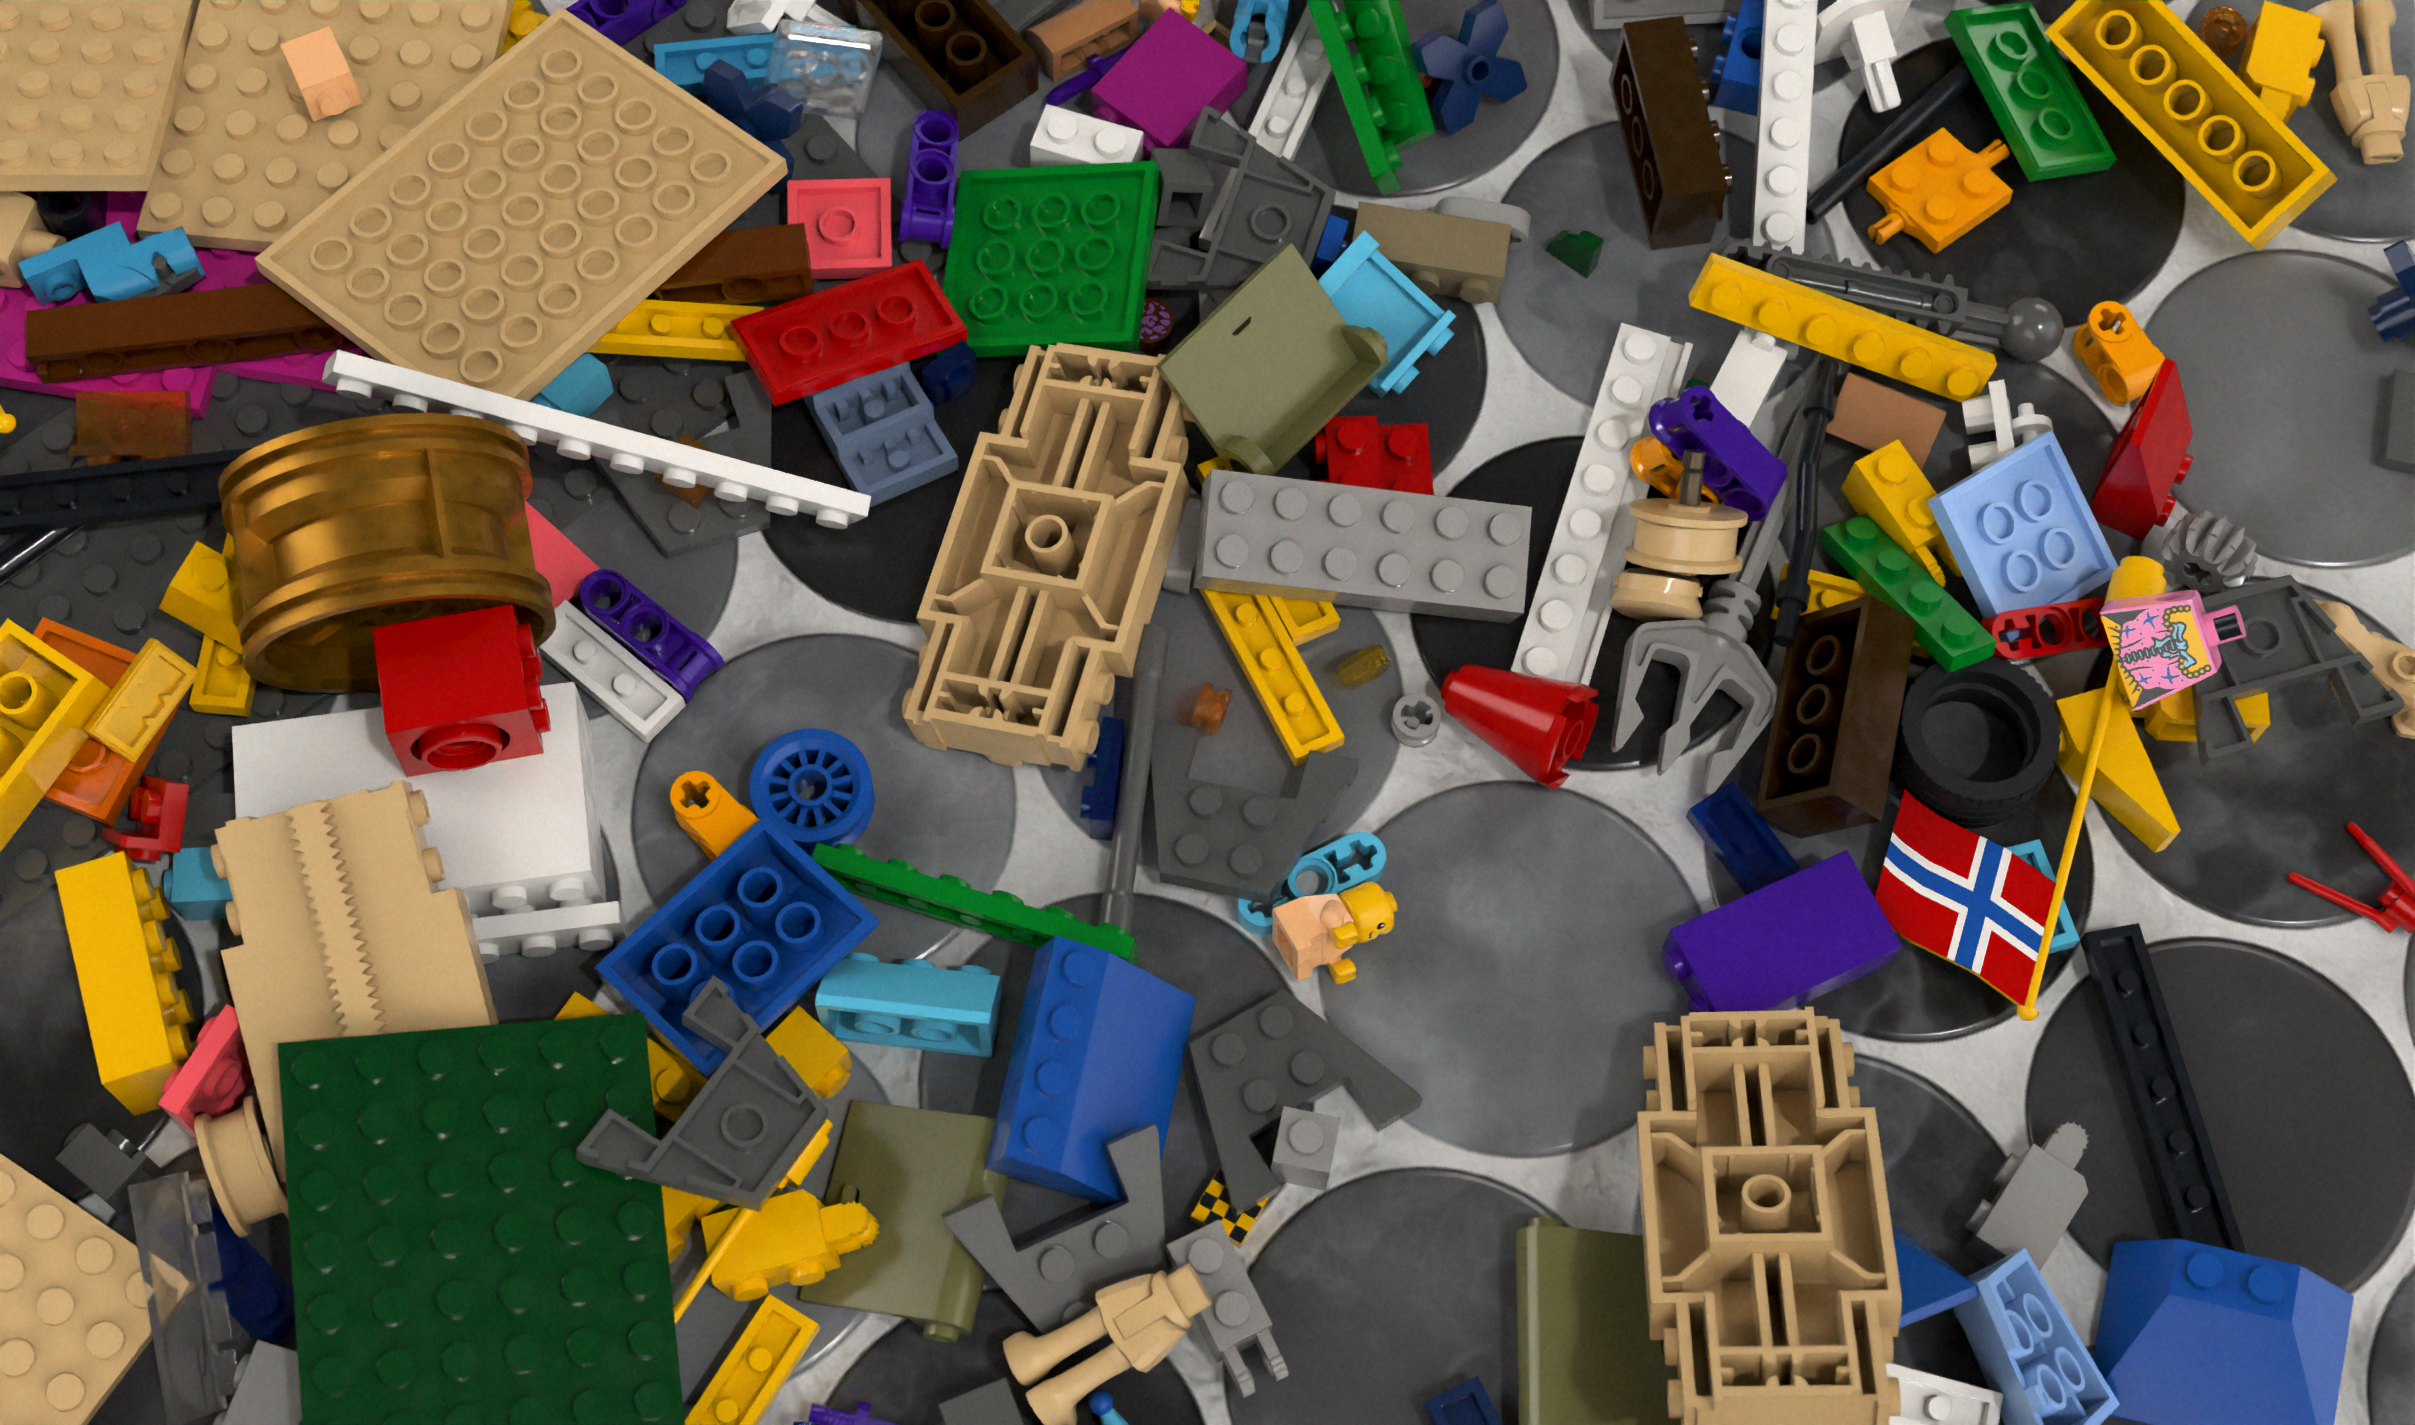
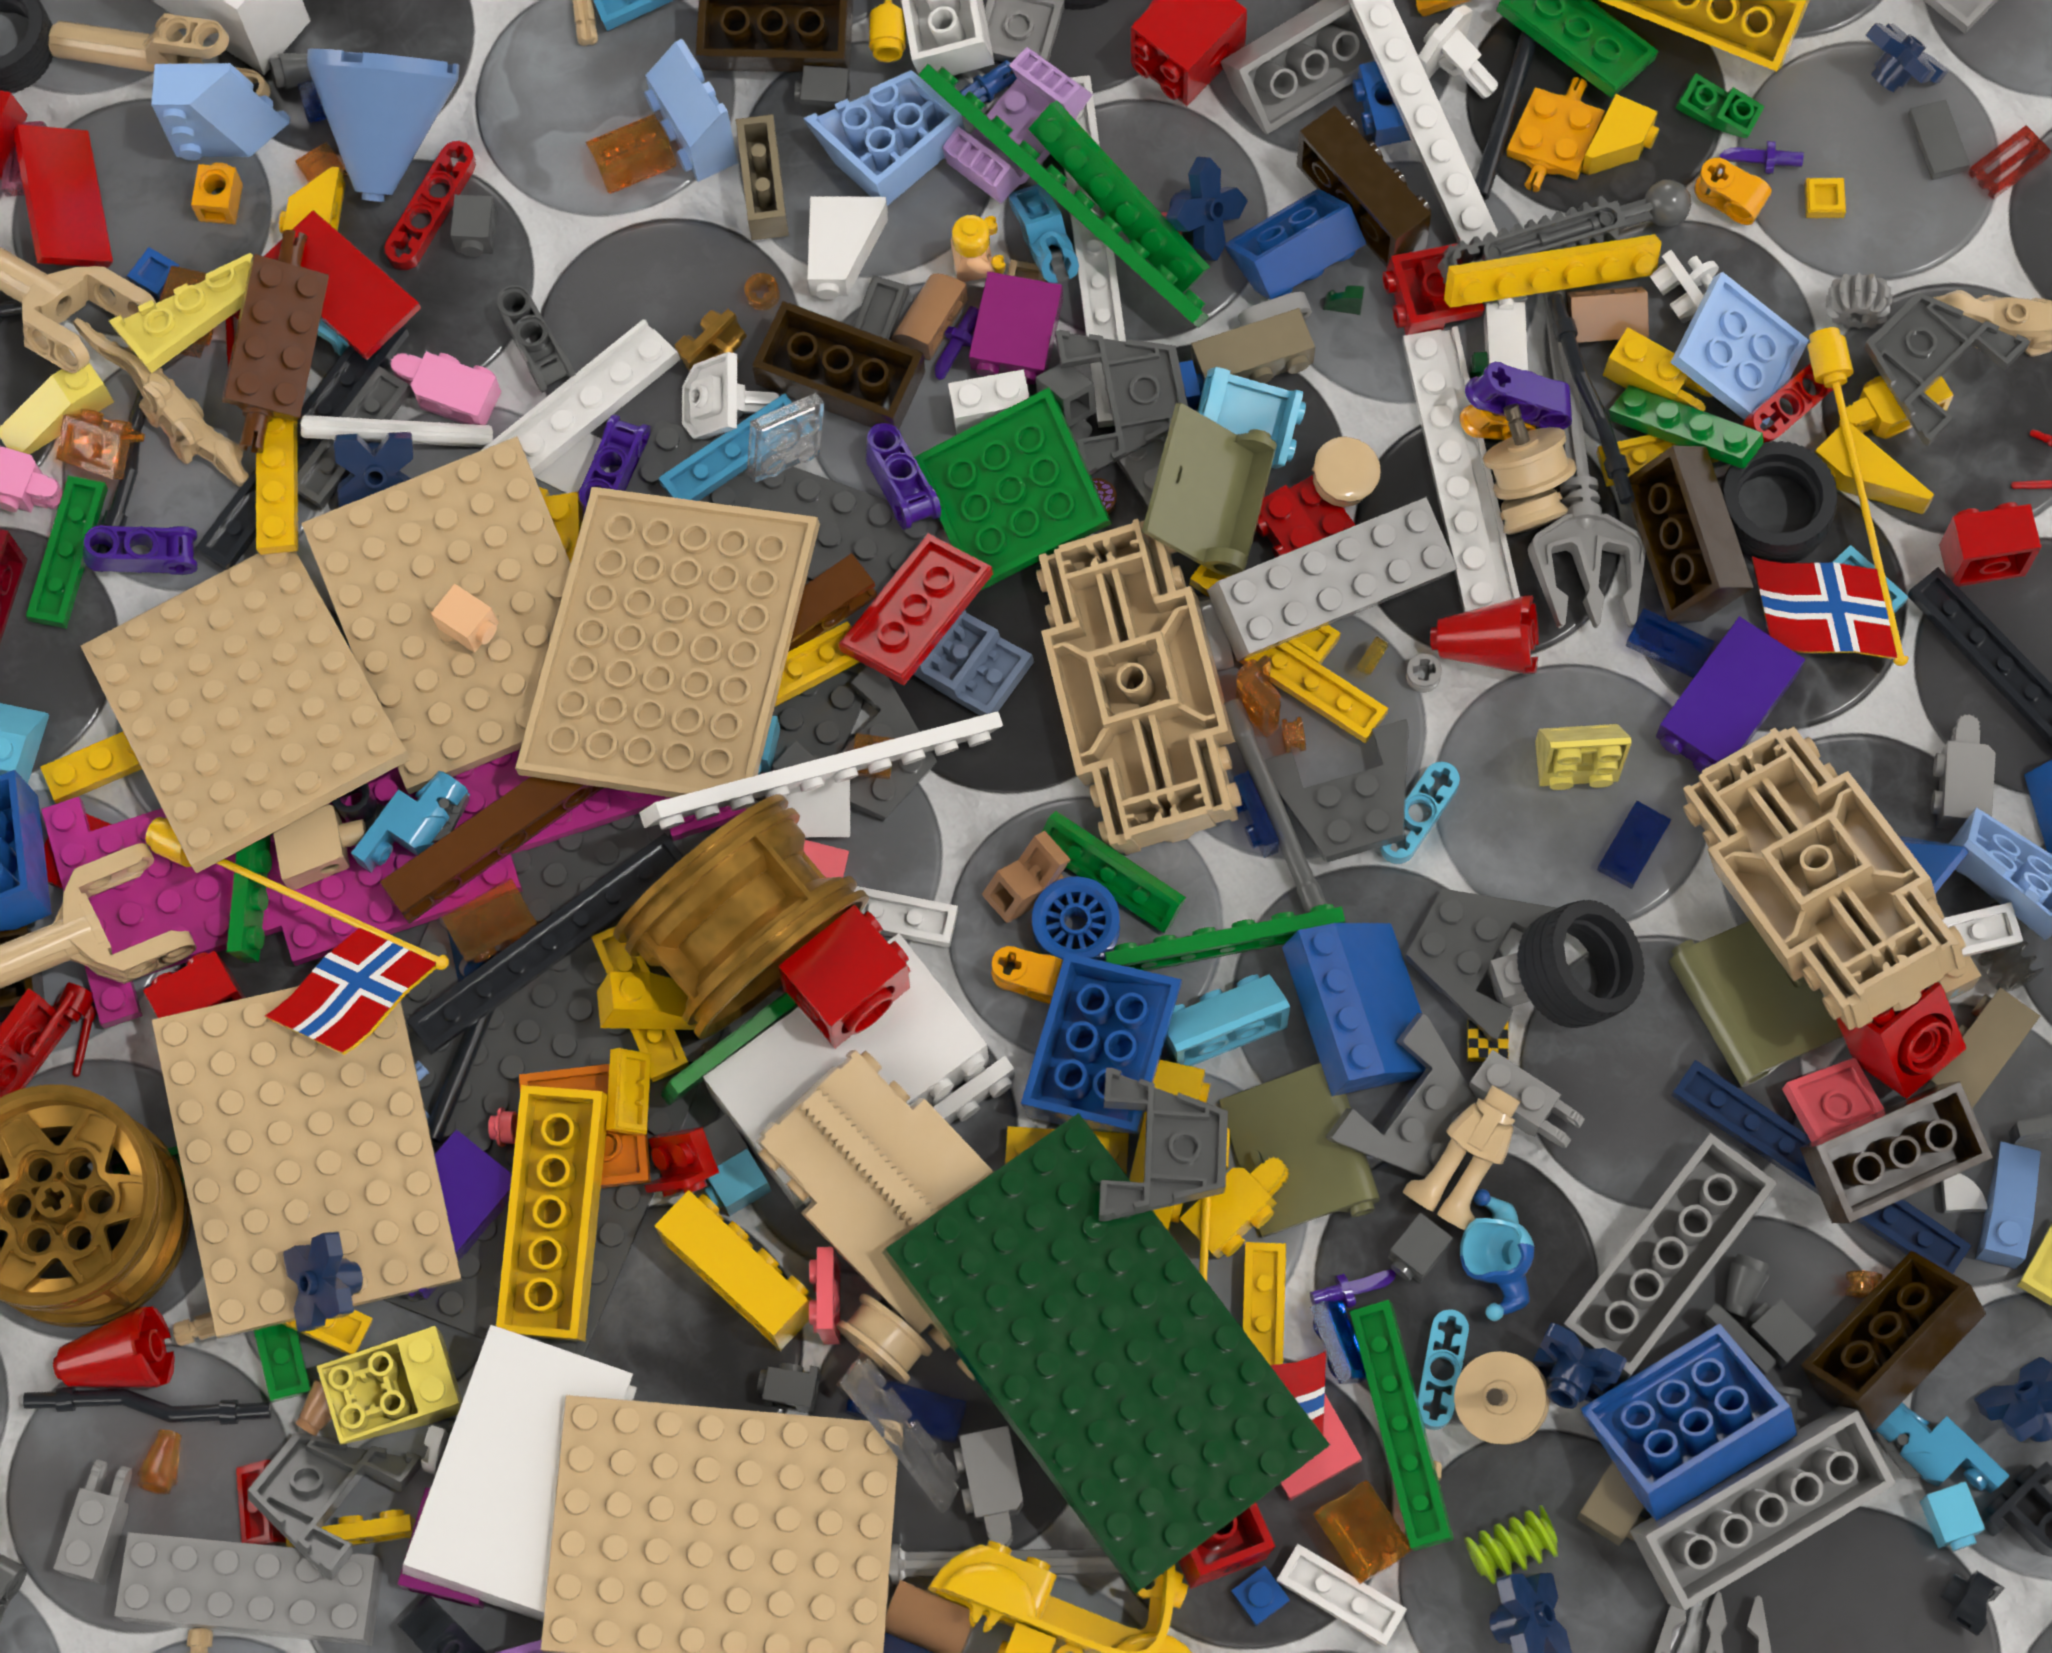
camera: 20 degrees left, 5 degrees up
dark purple piece [580,569,725,704] -> none
dark blue plant [702,59,803,192] -> none
coral tile [787,178,893,280] -> none
clear blue plate [922,340,977,407] -> none
piece [1272,881,1398,984] -> none
red slope [2089,357,2193,541] -> none
torso [2099,590,2246,711] -> none
none -> green tile [661,992,798,1106]
none -> white sticker [782,768,850,837]
none -> medium nougat brick [982,831,1070,923]
none -> green plate [1042,811,1186,933]
none -> blue slope [1225,189,1366,300]
none -> clear orange bracket [1236,655,1281,738]
none -> tan piece [1312,436,1381,507]
none -> red plate [1382,243,1485,335]
none -> black tyre [1517,900,1645,1028]
none -> light yellow slope [1535,724,1631,790]
none -> yellow slope [1581,94,1659,175]
none -> clear blue plate [1597,801,1672,889]
none -> green slope [1675,73,1765,139]
none -> dark purple piece [1719,141,1804,174]
none -> yellow tile [1804,178,1846,218]
none -> red brick [1939,502,2041,587]

